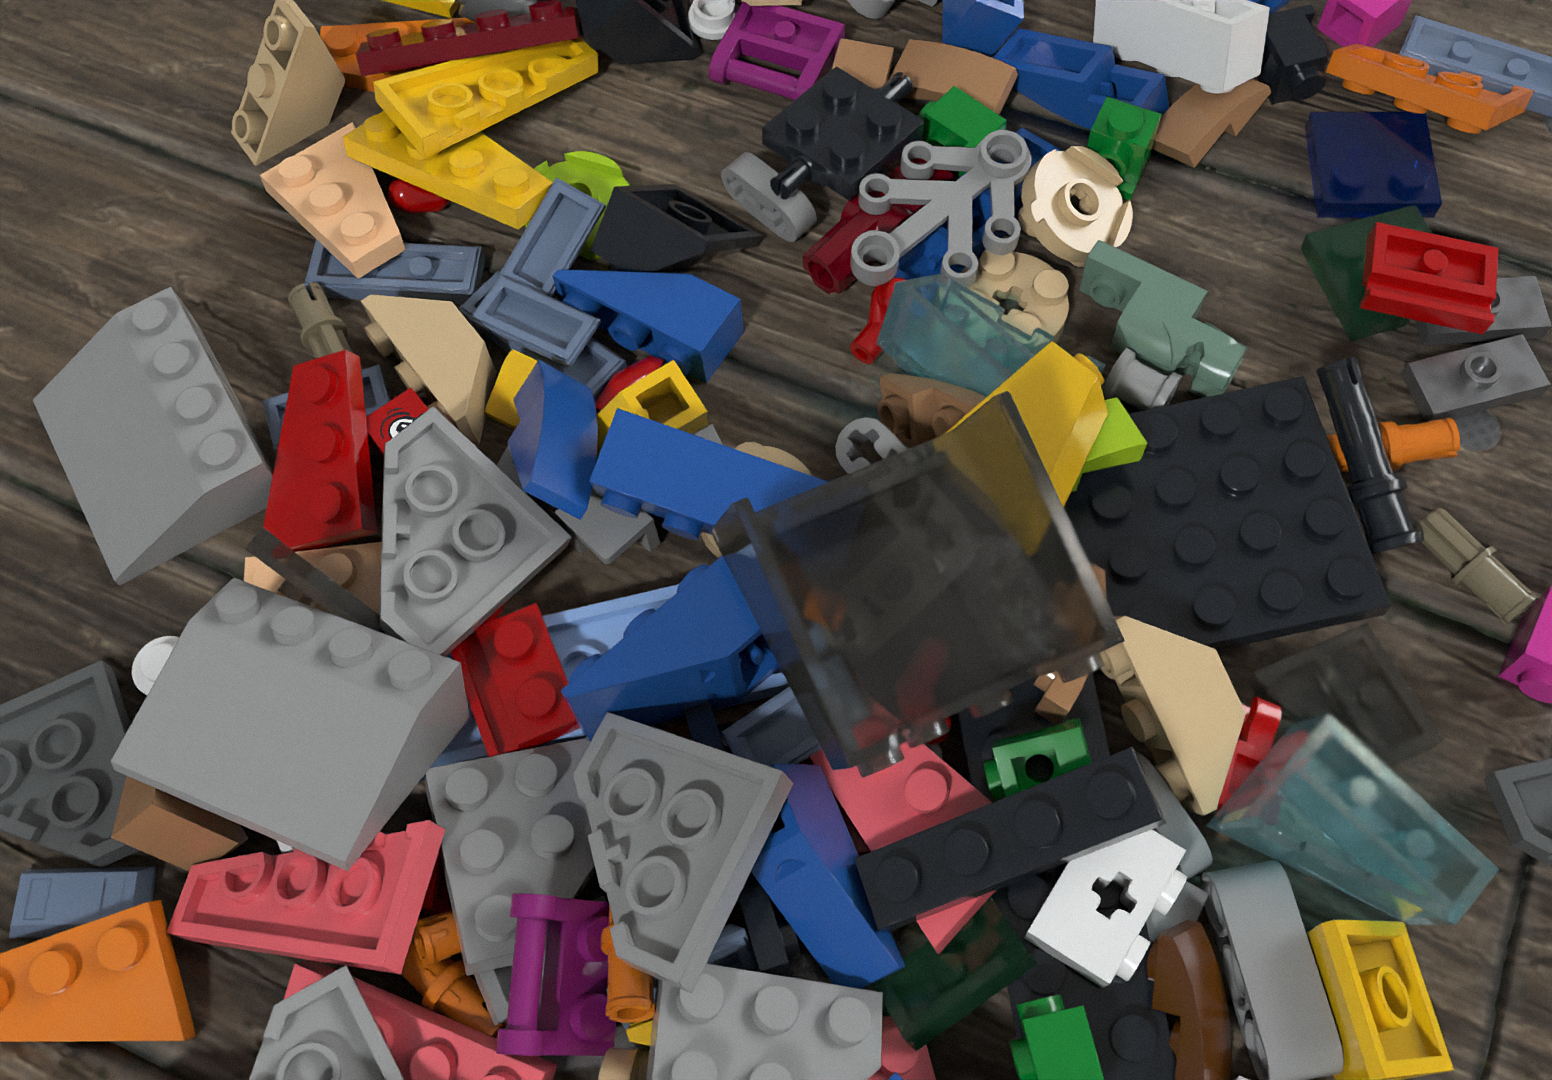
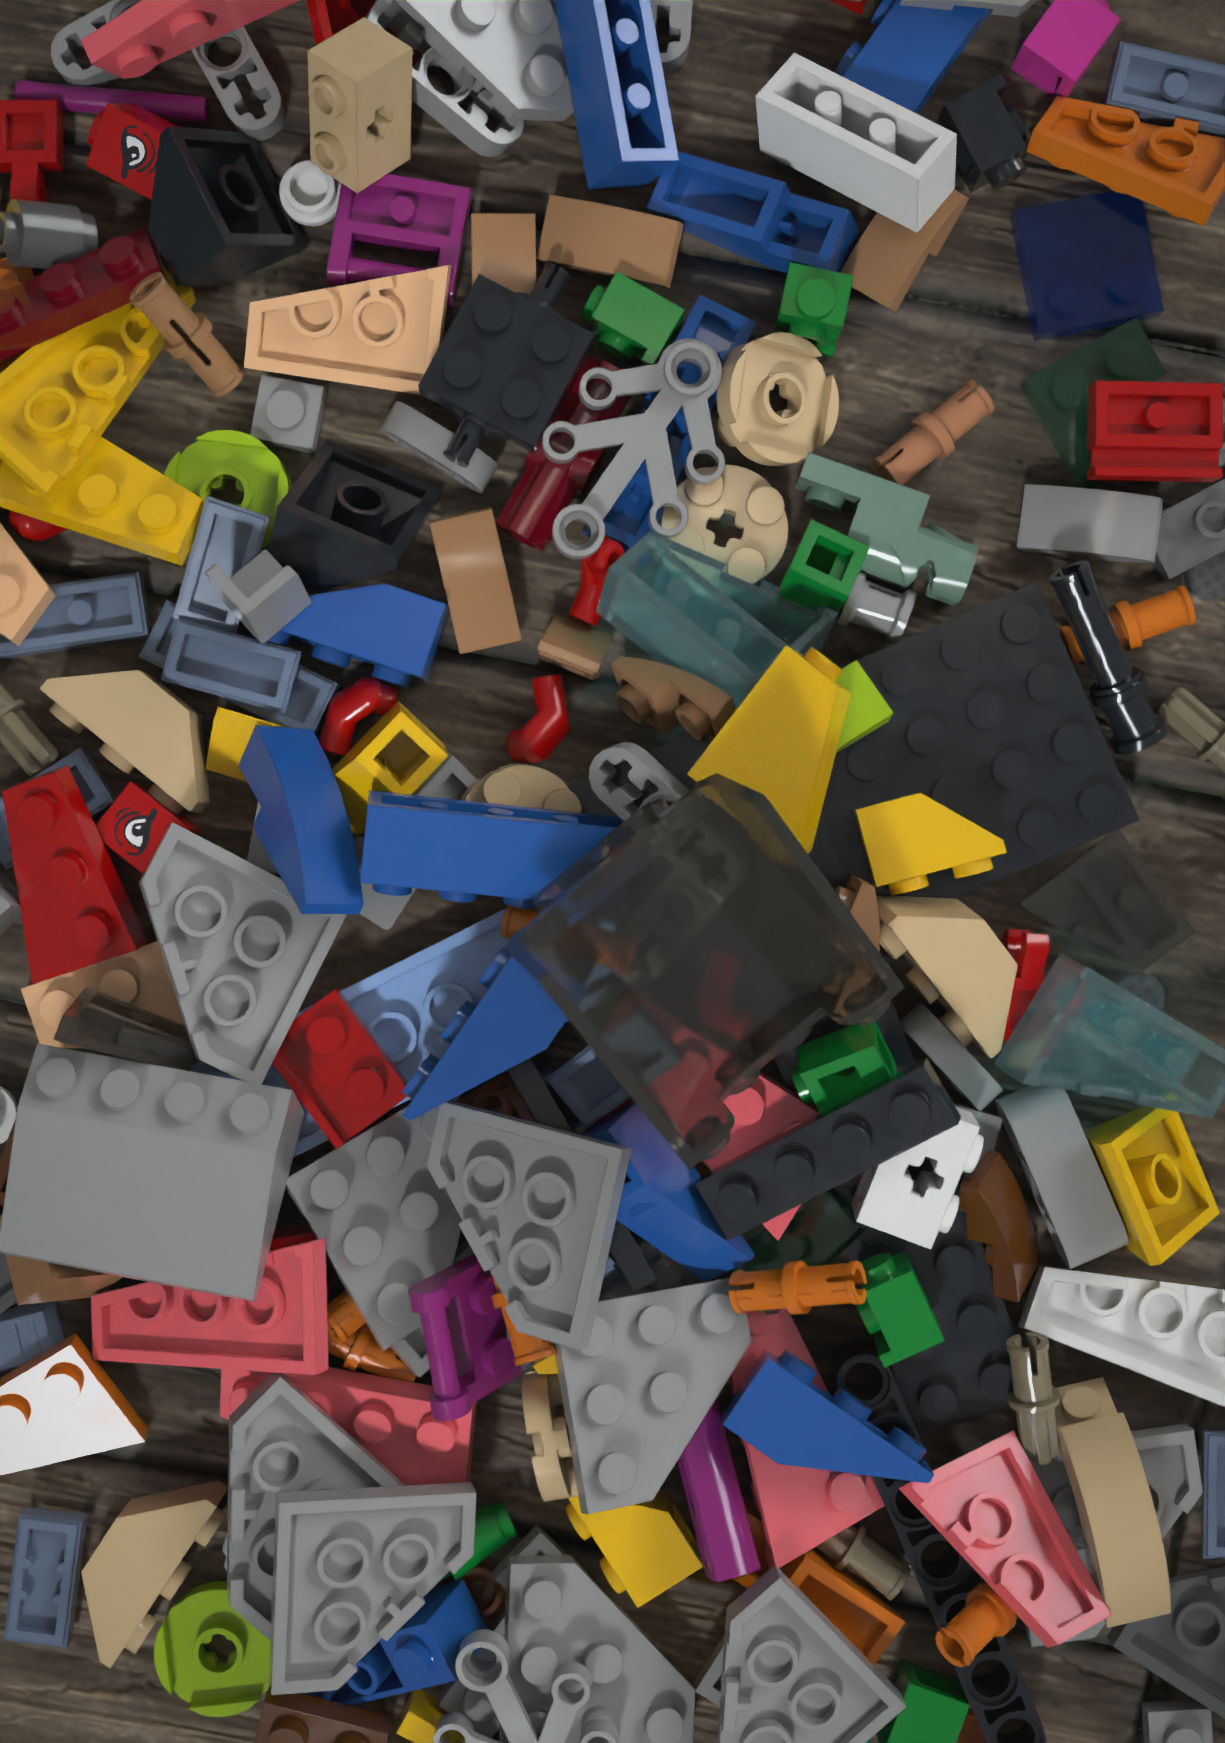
camera: 15 degrees left, 25 degrees up
none -> medium nougat pin [129,272,245,397]
none -> light grey panel [205,549,312,645]
none -> light nougat wing [244,265,452,395]
none -> light grey plate [250,375,327,454]
none -> medium nougat slope [429,507,522,654]
none -> red arm [506,675,569,764]
none -> medium nougat slope [537,615,612,680]
none -> orange pin [729,1260,867,1315]
none -> green brick [769,520,870,630]
none -> yellow slope [853,793,1007,895]
none -> nougat pin [871,379,995,486]
none -> light grey slope [1017,484,1163,564]

